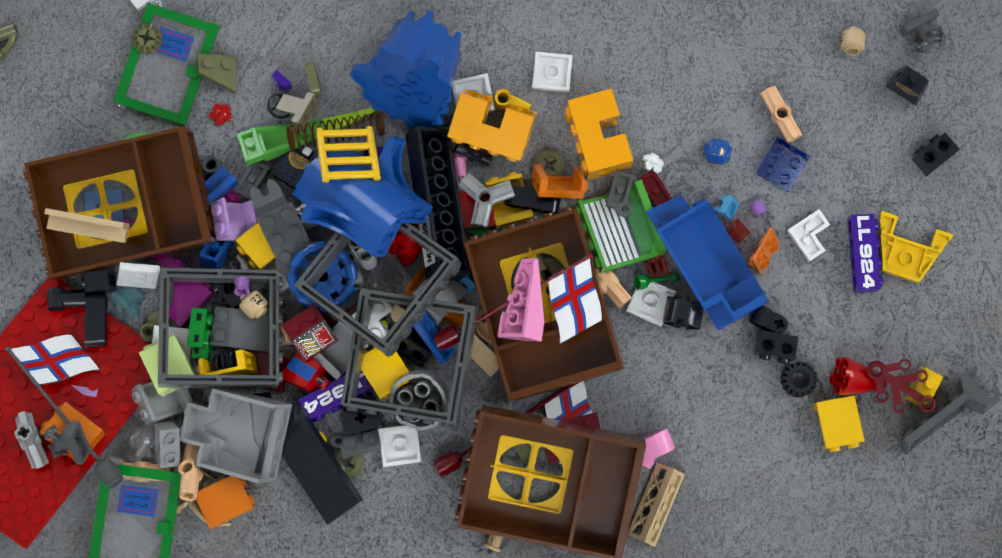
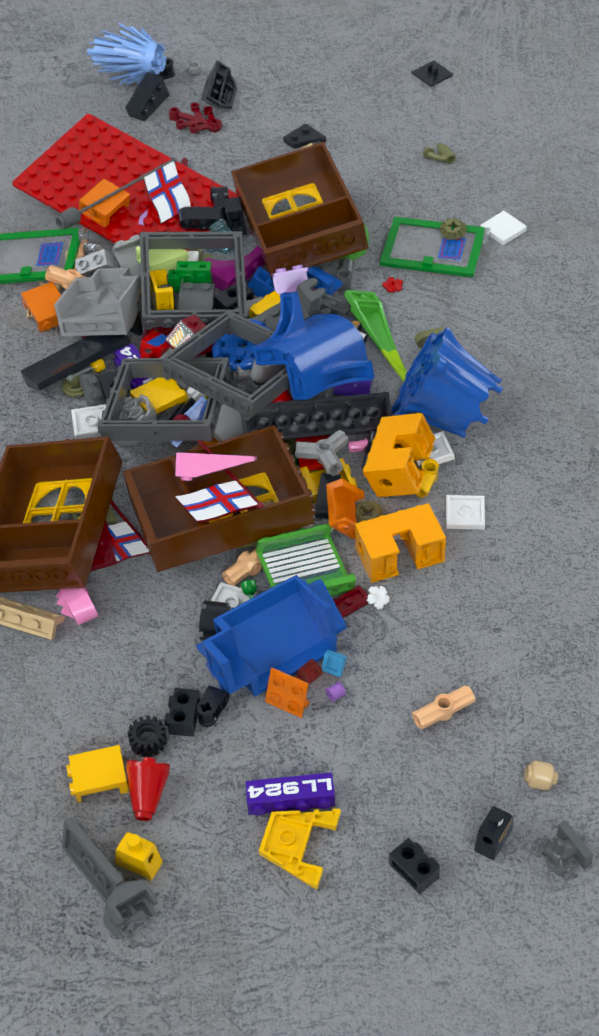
camera: 90 degrees right, 30 degrees down
light grey piece [14,411,49,469] -> none
dark grey piece [43,421,91,464] -> none
tan fence [44,208,130,243] -> none
white tile [116,262,160,289] -> none
olive wing [197,54,237,93] -> none
medium lavender axle [234,276,250,297] -> none
tan head [239,290,269,319] -> none
dark tan piece [267,92,319,134] -> none
dark purple plate [272,70,292,92] -> none
reddish brown piece [286,112,385,150] -> none
yellow bar [316,126,380,183] -> none
dark grey hinge [606,170,634,218] -> none
blue head [703,138,732,165] -> none
clear blue bracket [756,137,810,192] -> none
white plate [787,209,830,262] -> none
dark red plant [867,358,936,414] -> none

